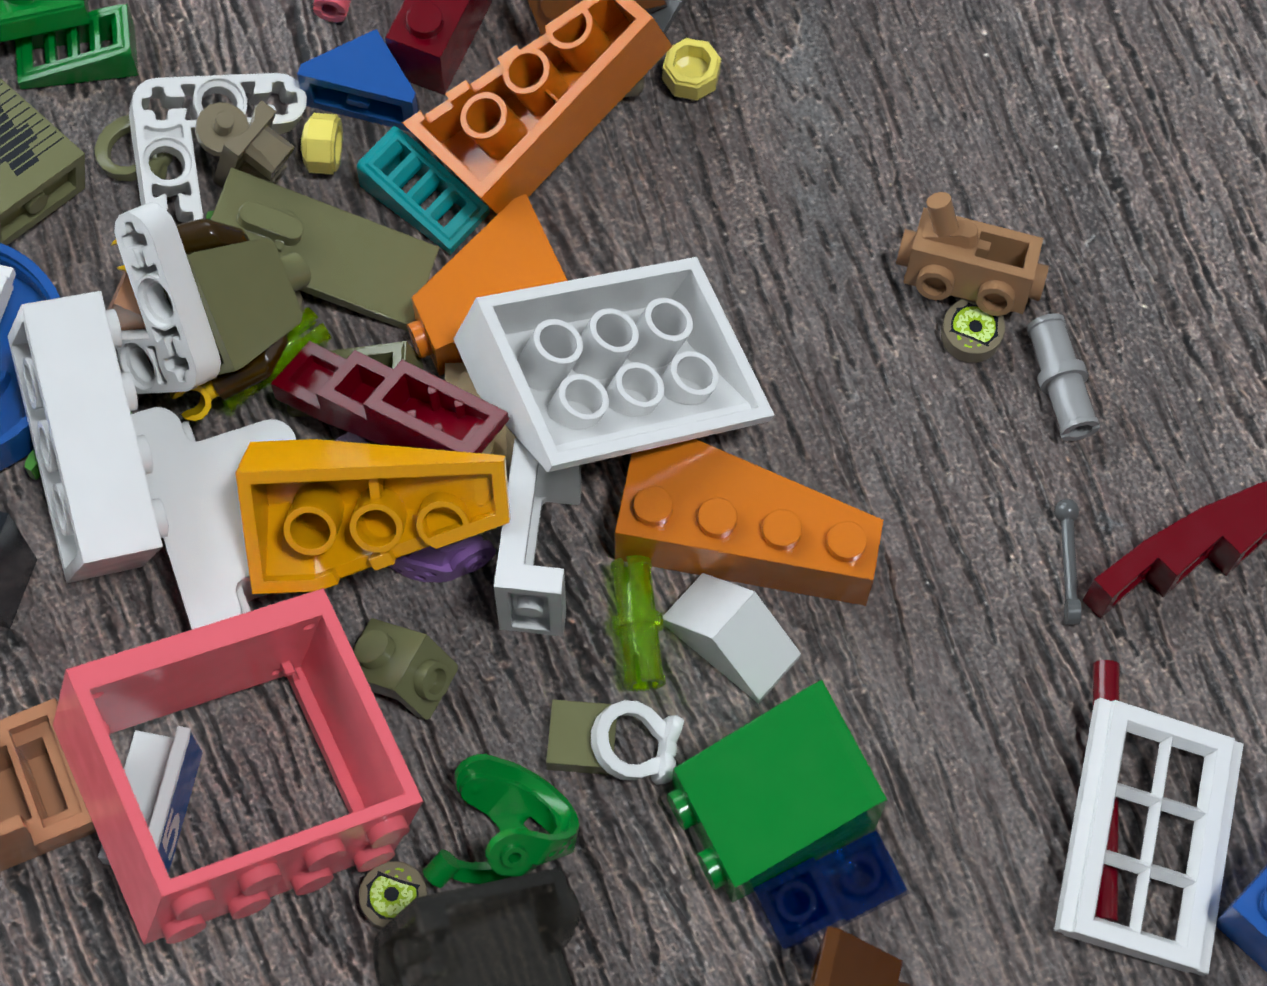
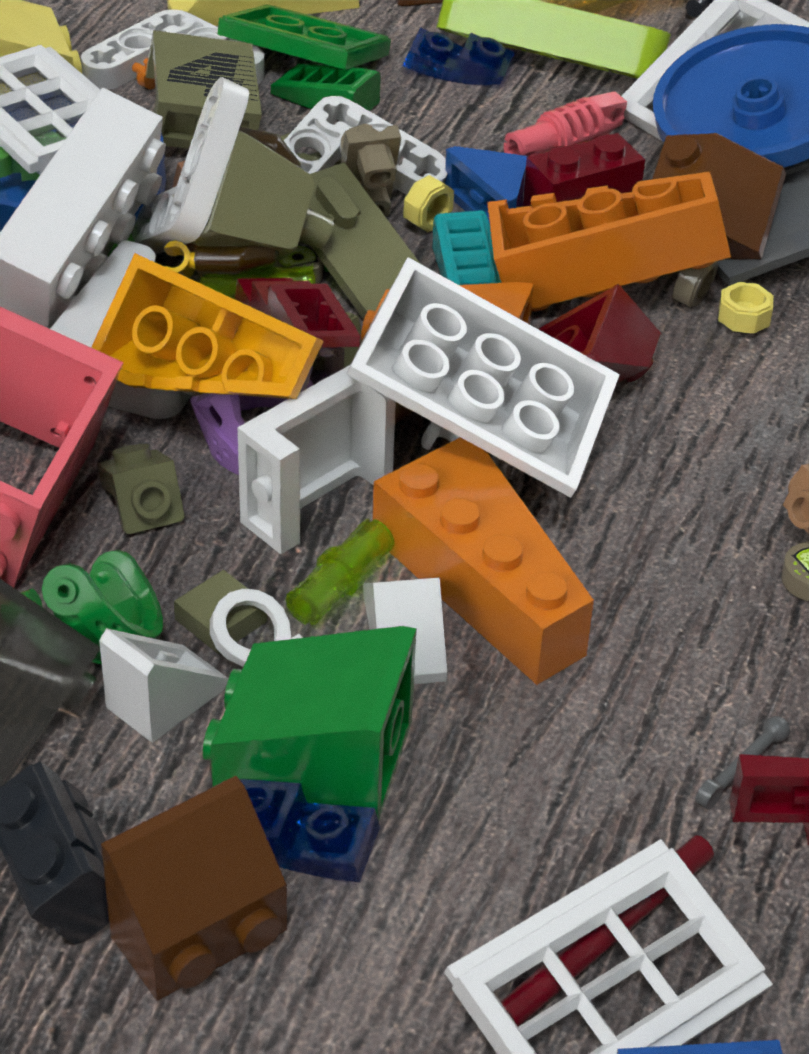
camera: 40 degrees right, 25 degrees down
none -> white slope [99,628,229,743]
none -> dark red slope [538,284,661,384]

